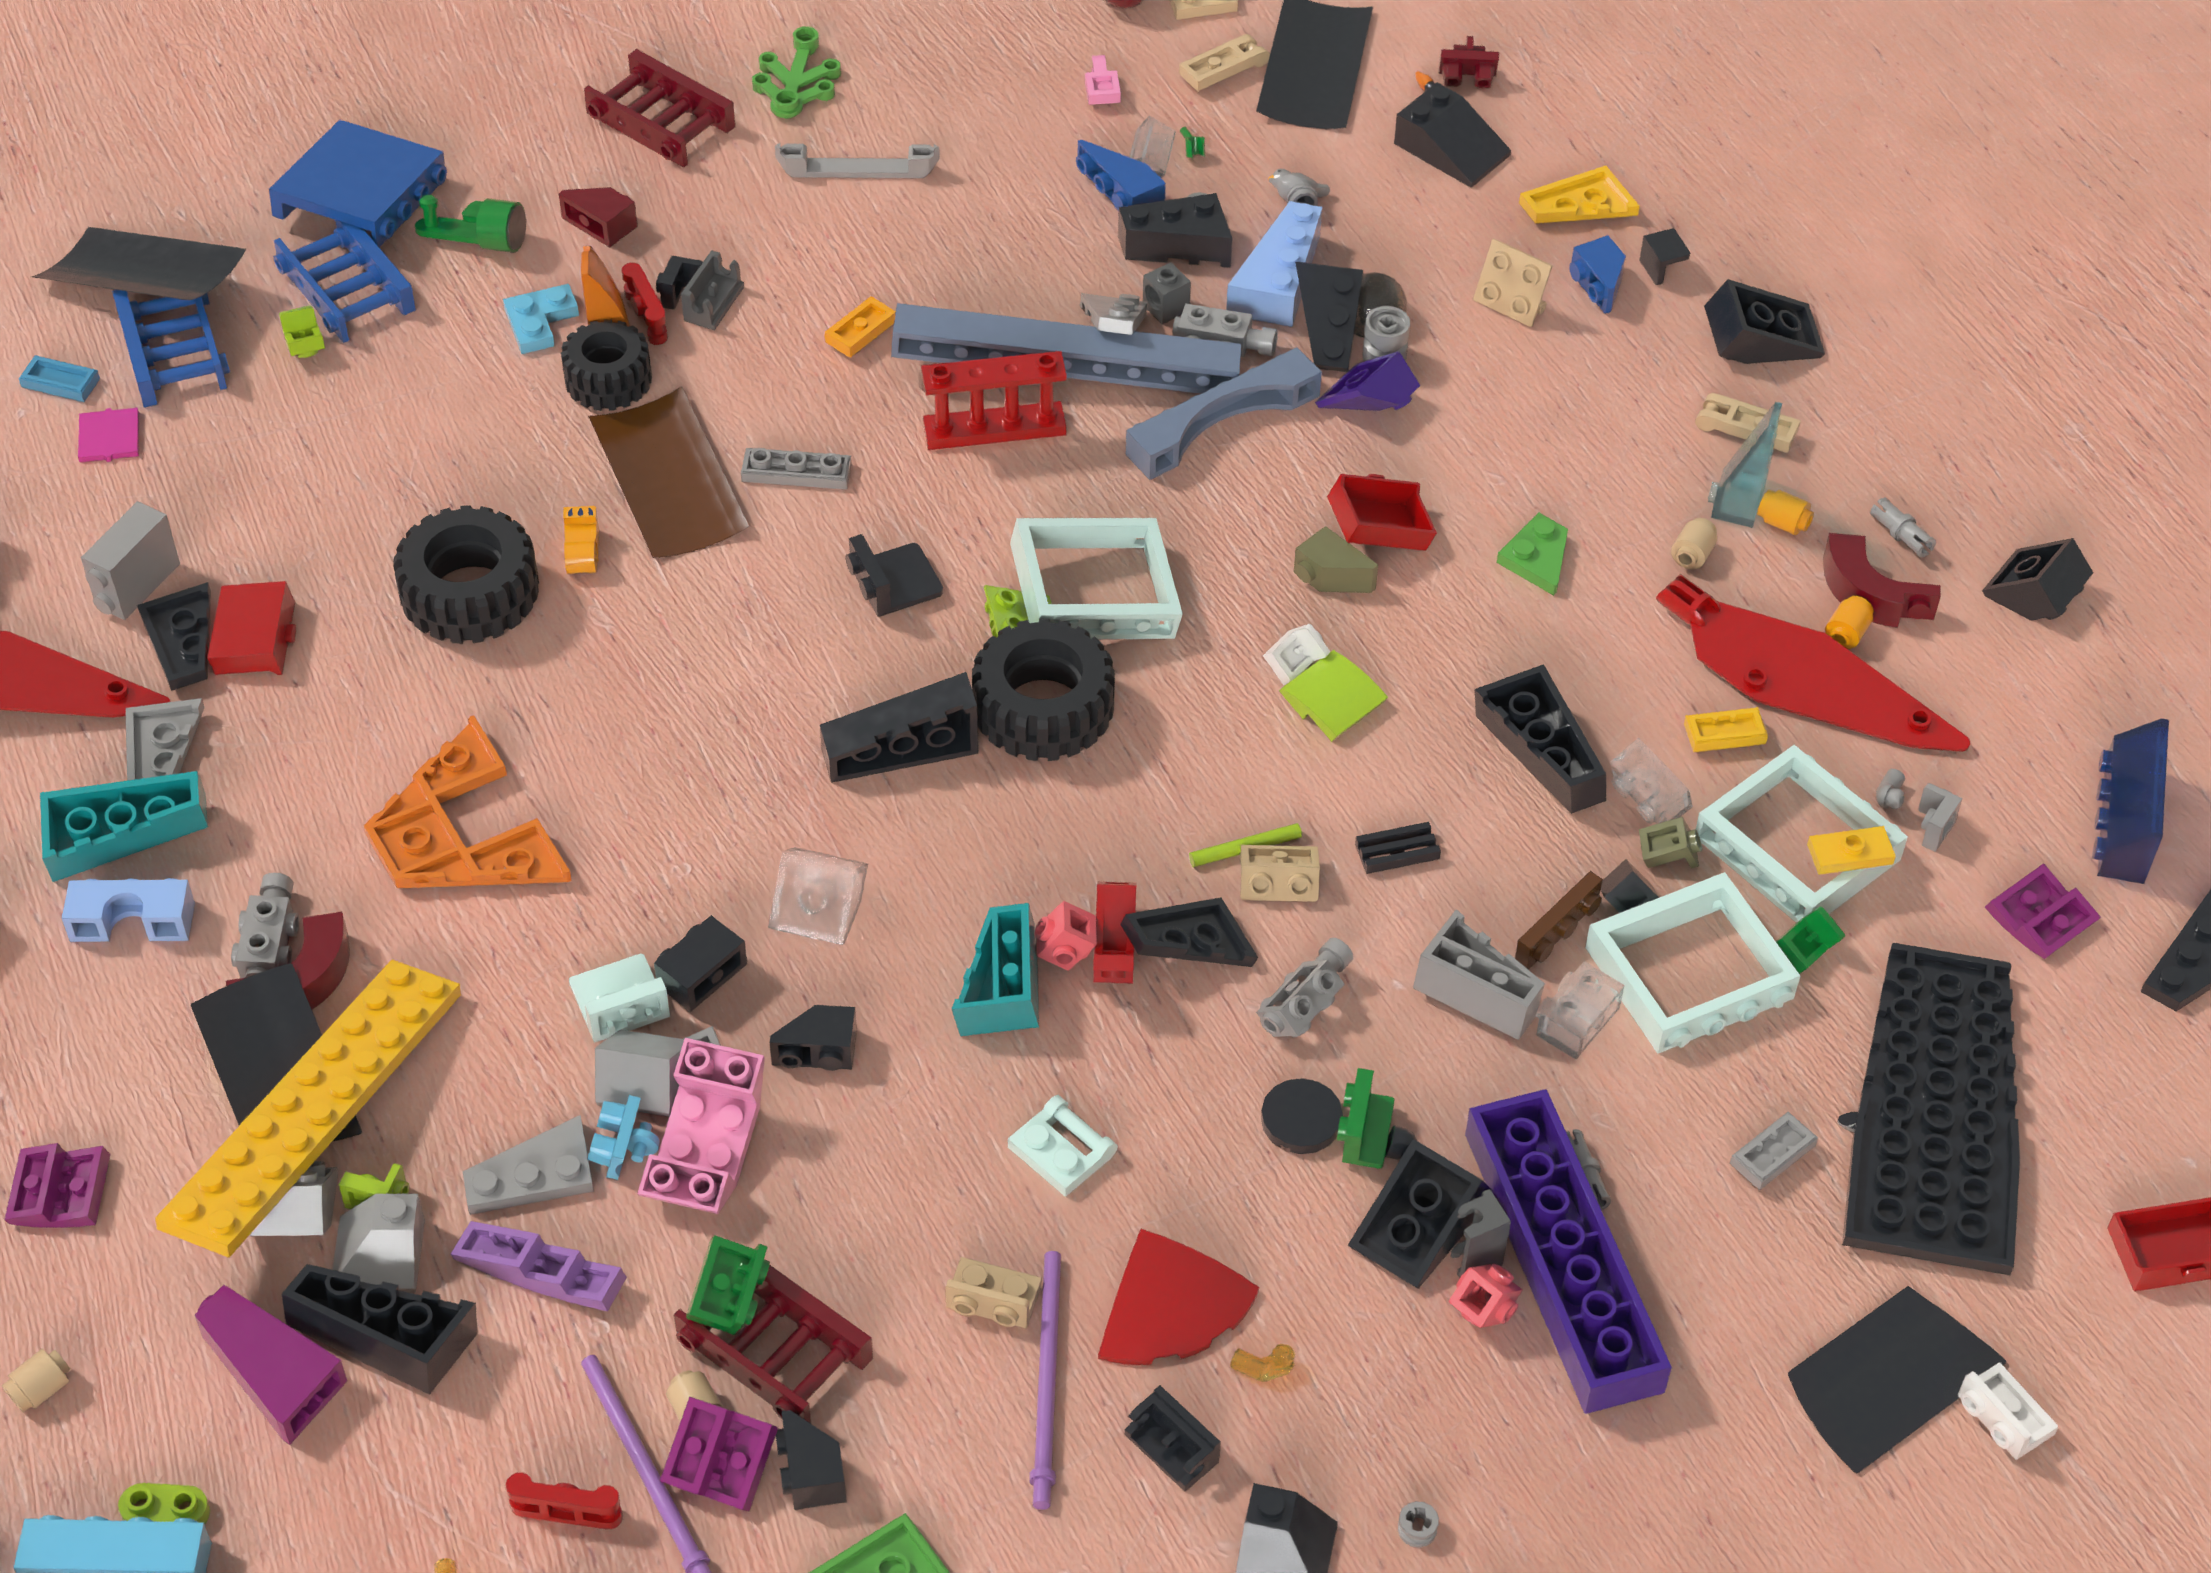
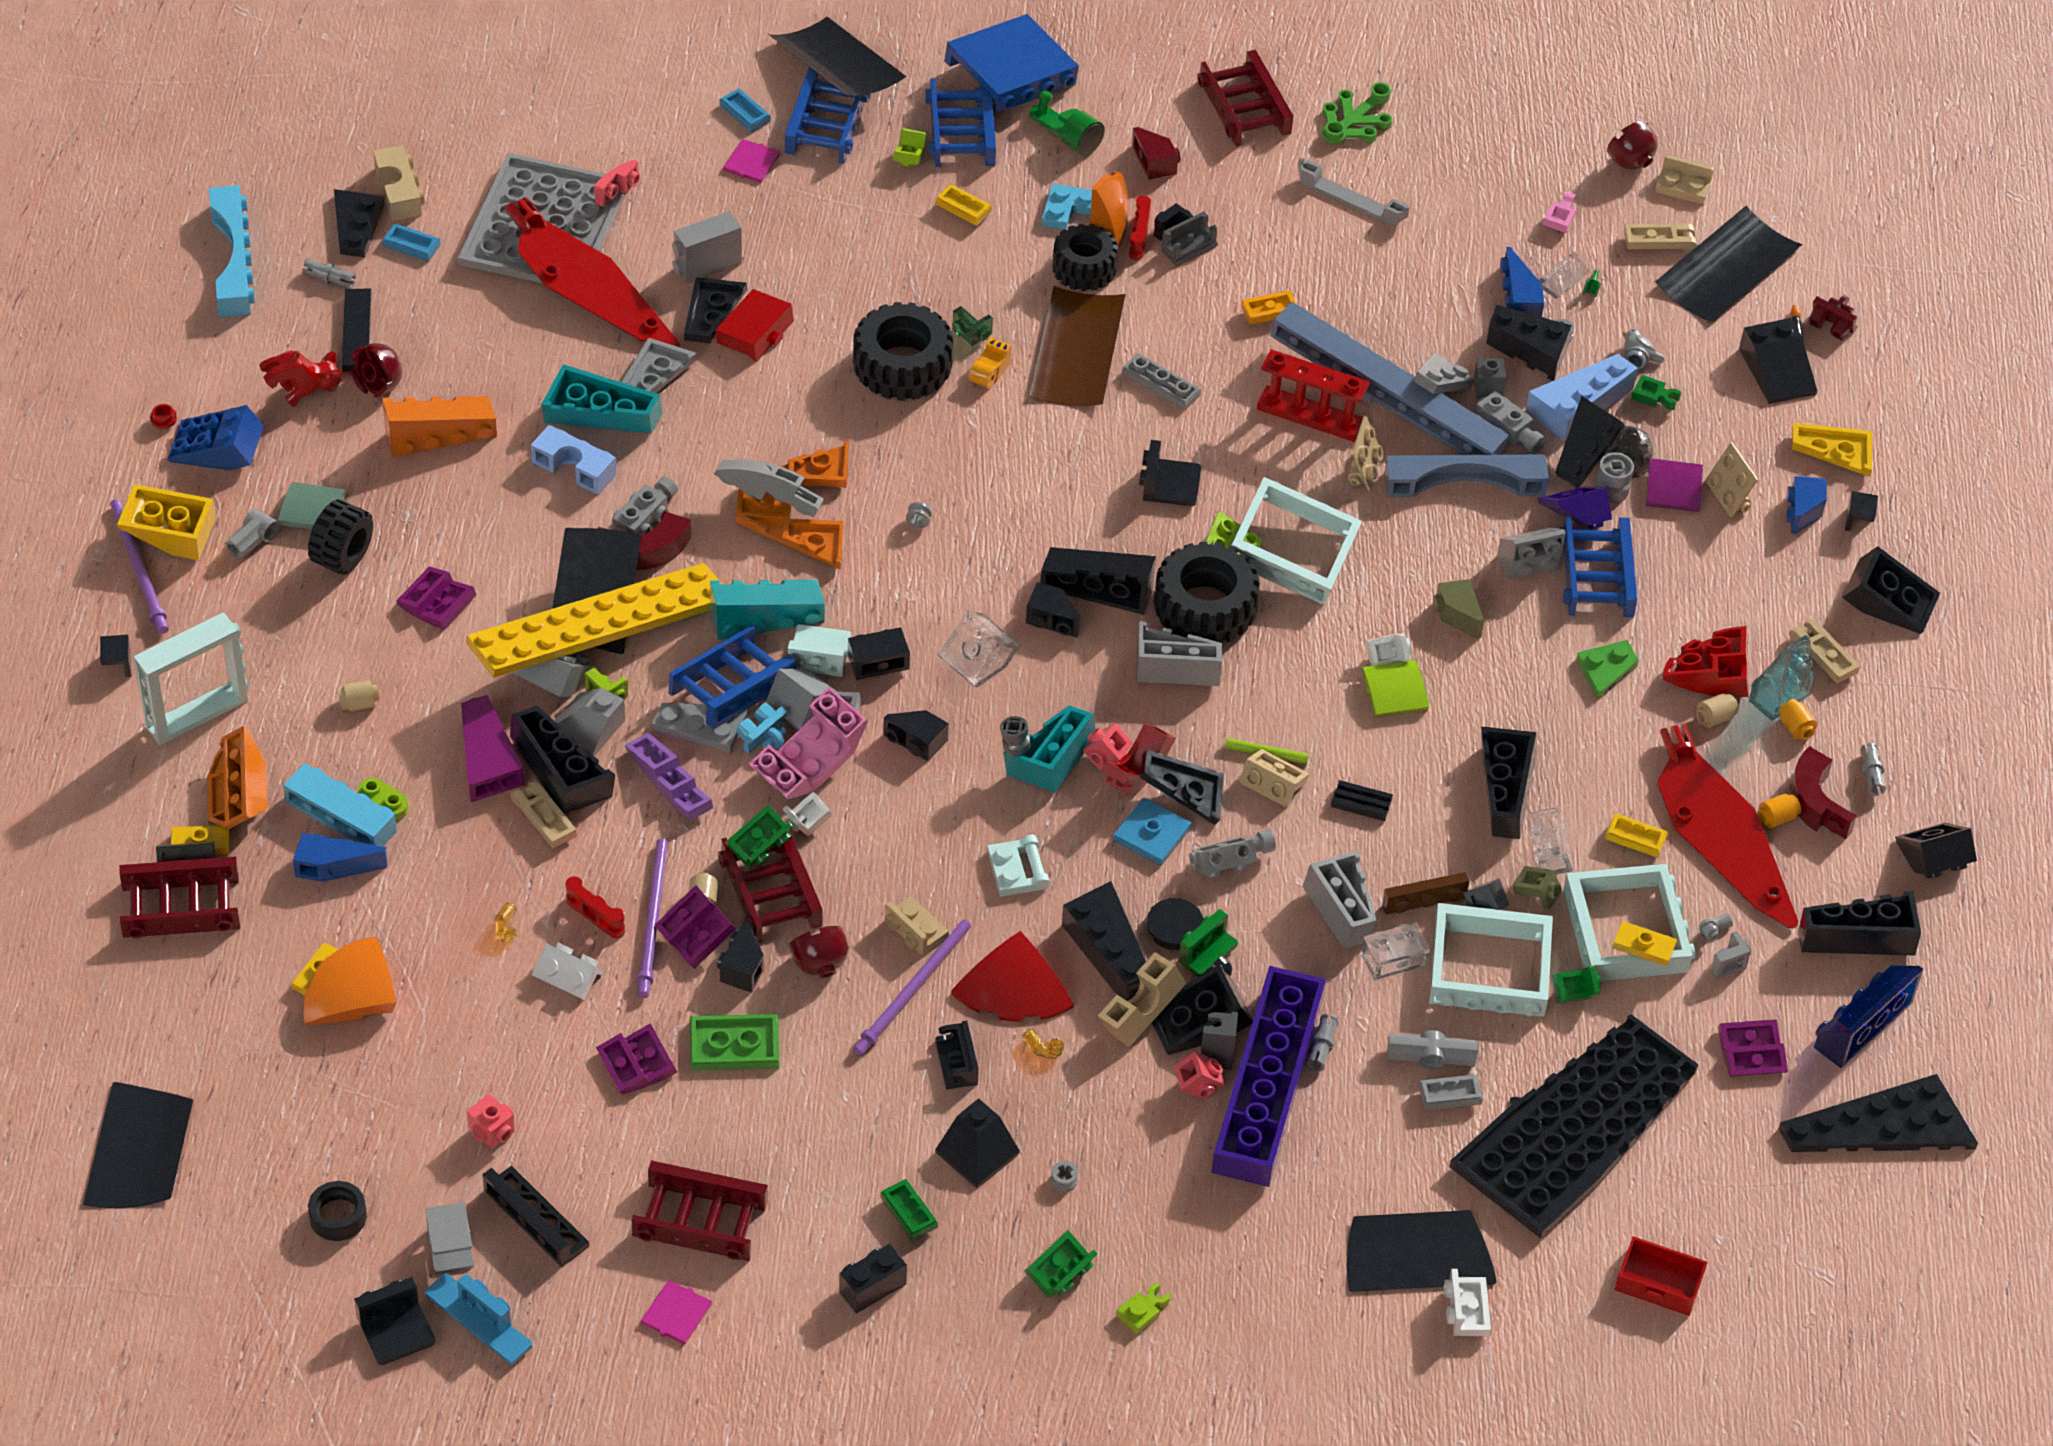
camera: 30 degrees right, 0 degrees up
red container [1327,474,1437,551] -> none
none -> tan plate [510,780,577,849]
none -> blue fence [668,625,797,729]
none -> teal wedge [710,580,825,640]
none -> light grey slope [714,459,824,517]
none -> white bracket [783,792,833,837]
none -> dark red cylinder [789,925,849,978]
none -> light grey bush [906,502,932,528]
none -> yellow plate [935,184,992,226]
none -> clear green bracket [952,306,993,346]
none -> flat silver wheel [1000,716,1031,756]
none -> black slope [1026,582,1081,638]
none -> black wedge [1062,881,1146,1001]
none -> tan arch [1098,952,1186,1047]
none -> dark azure plate [1113,797,1192,866]
none -> light grey wedge [1137,621,1222,686]
none -> tan hinge [1348,416,1383,491]
none -> light grey piece [1387,1030,1478,1069]
none -> light grey slope [1497,527,1566,579]
none -> blue fence [1559,516,1638,617]
none -> green plate [1631,374,1682,410]
none -> magenta slope [1645,458,1703,512]
none -> red brick [1662,626,1749,697]
none -> black wedge [1798,891,1921,956]

